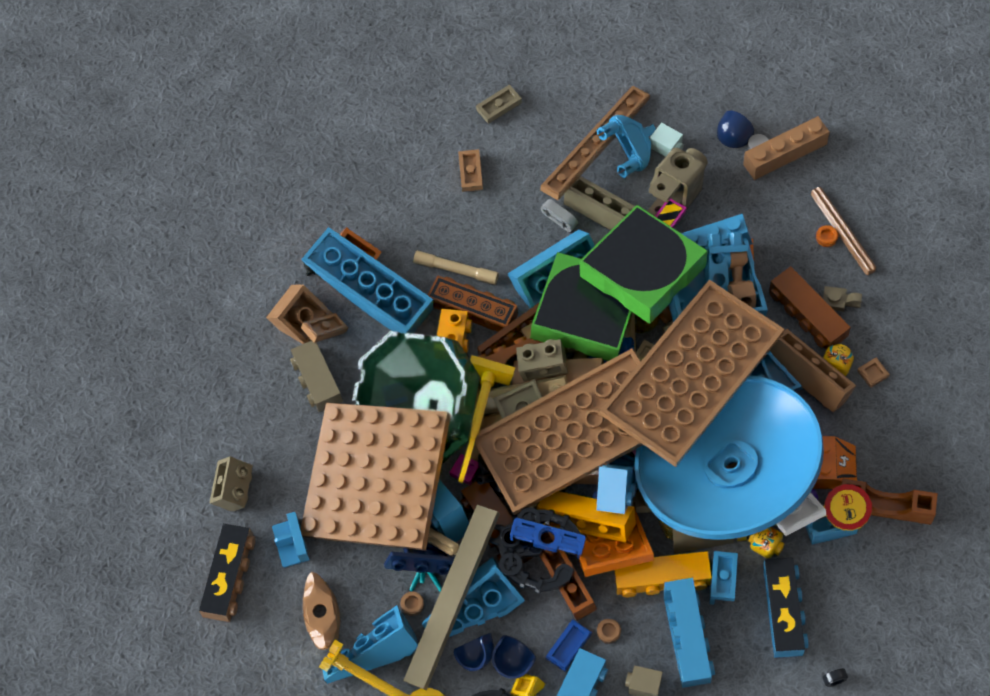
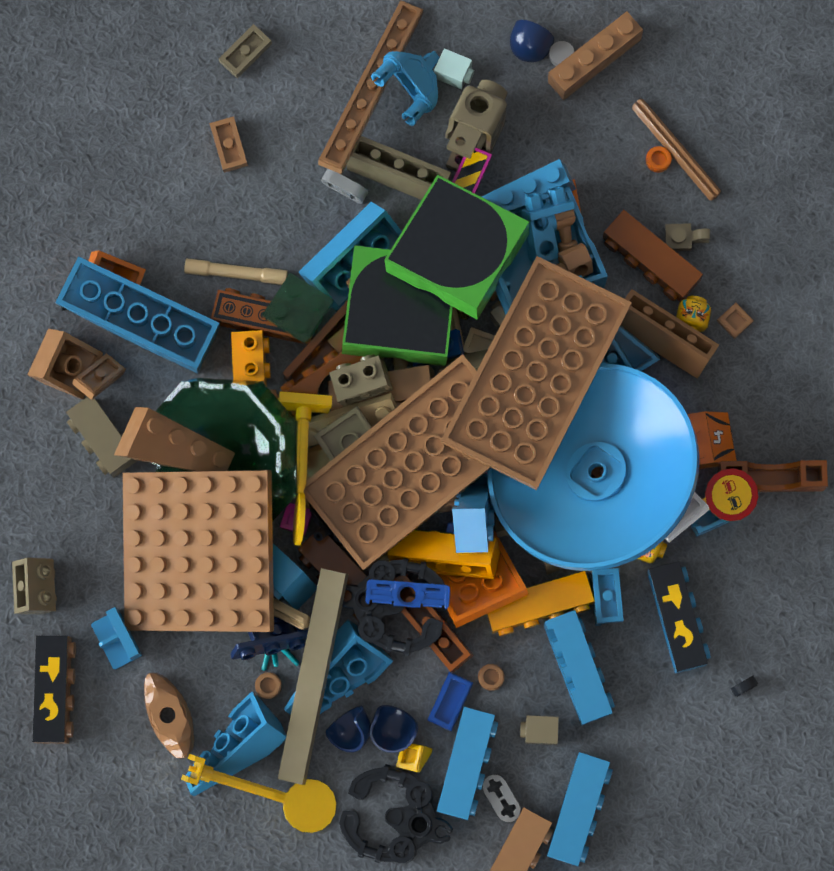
camera: 10 degrees left, 15 degrees up
none -> medium nougat wedge [114,407,235,472]
none -> clear green plate [262,273,334,344]

